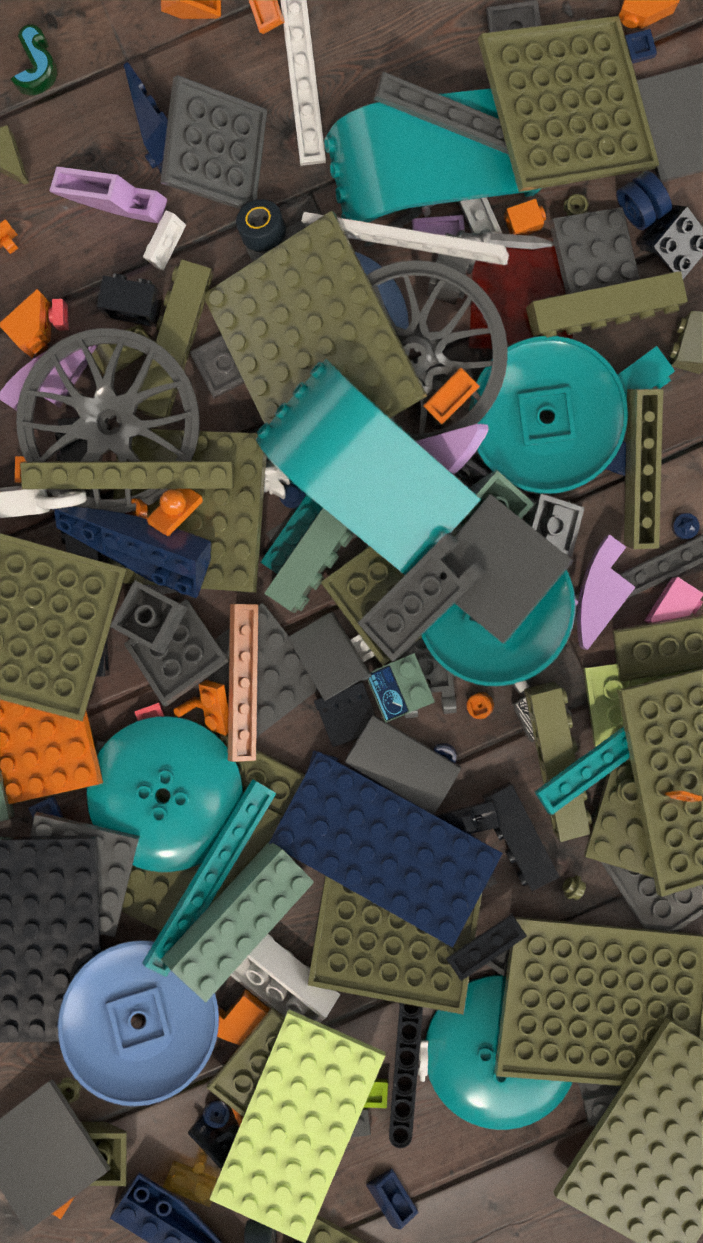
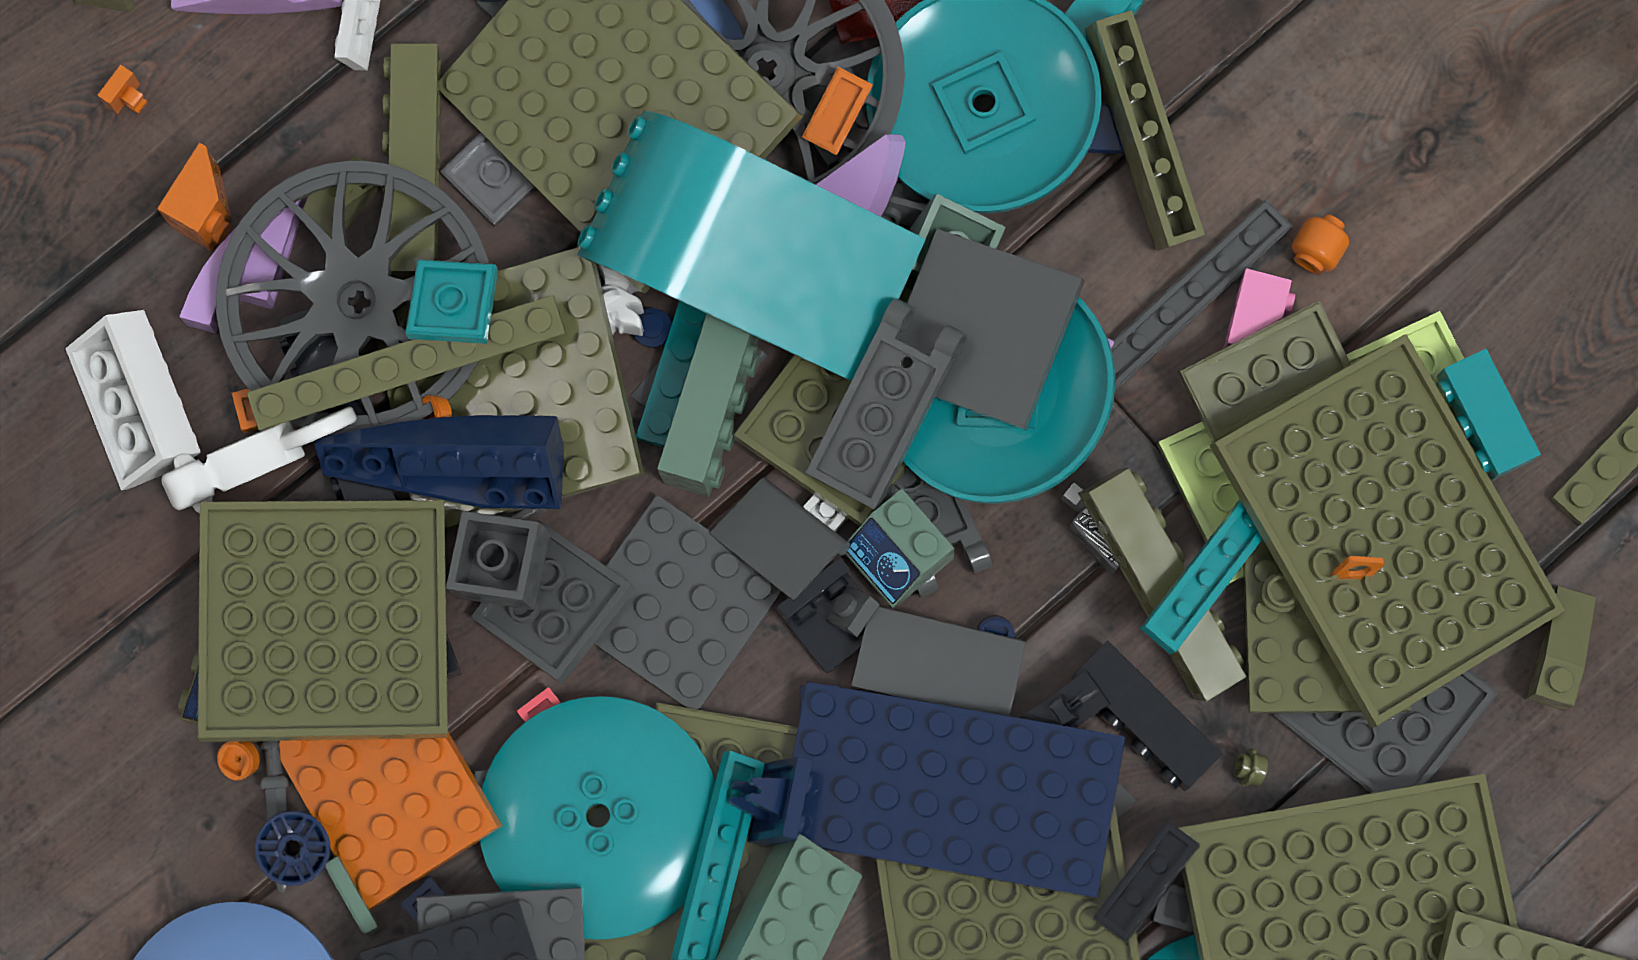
camera: 25 degrees left, 10 degrees down
coral plate [48,299,69,331] -> none
black brick [97,273,162,328] -> none
orange tile [147,489,203,536] -> none
orange plate [174,680,229,735] -> none
nougat plate [228,604,258,762] -> none
orange tile [467,692,494,719] -> none
dark grey plate [524,494,585,557] -> none
lavender slope [577,535,635,650] -> none
dark blue tile [672,513,700,539] -> none
none -> teal tile [406,260,498,344]
none -> dark blue plate [728,756,813,846]
none -> dark grey plate [826,586,880,637]

